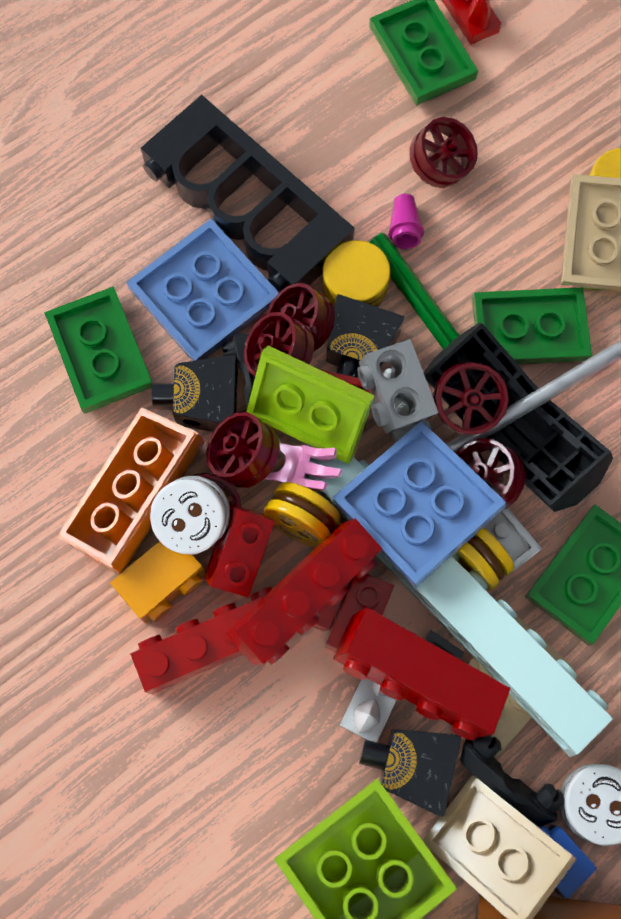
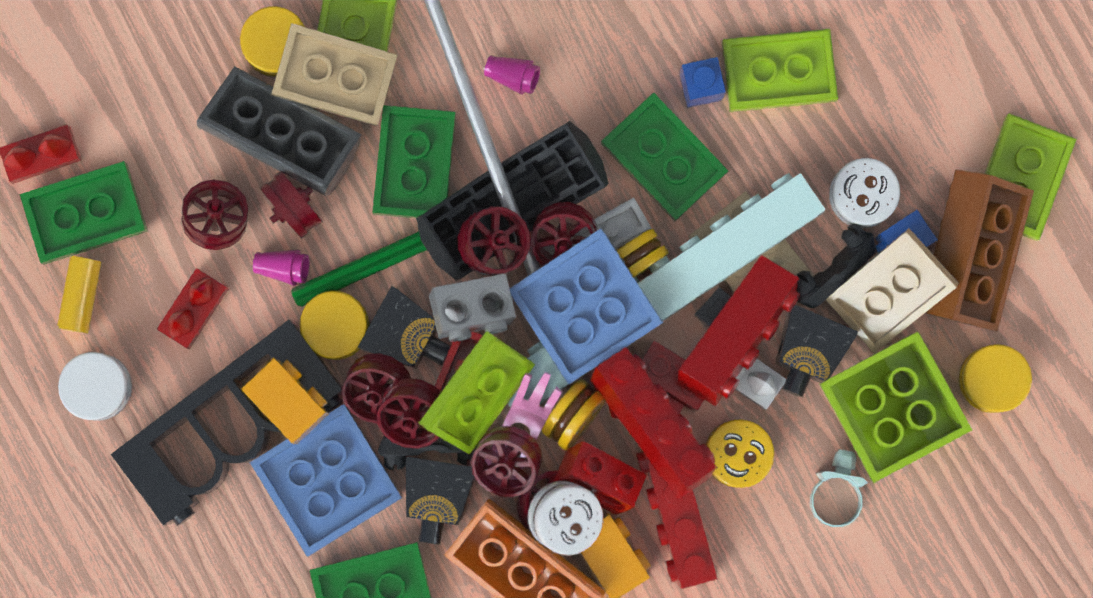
camera: 80 degrees left, 10 degrees up
none -> yellow brick [57,256,102,334]
none -> white head [58,352,132,421]
none -> red tile [157,268,229,350]
none -> dark grey brick [197,66,362,197]
none -> light orange brick [241,358,330,444]
none -> dark red wheel [260,171,323,239]
none -> yellow head [705,419,774,488]
none -> light aqua piece [810,449,868,527]

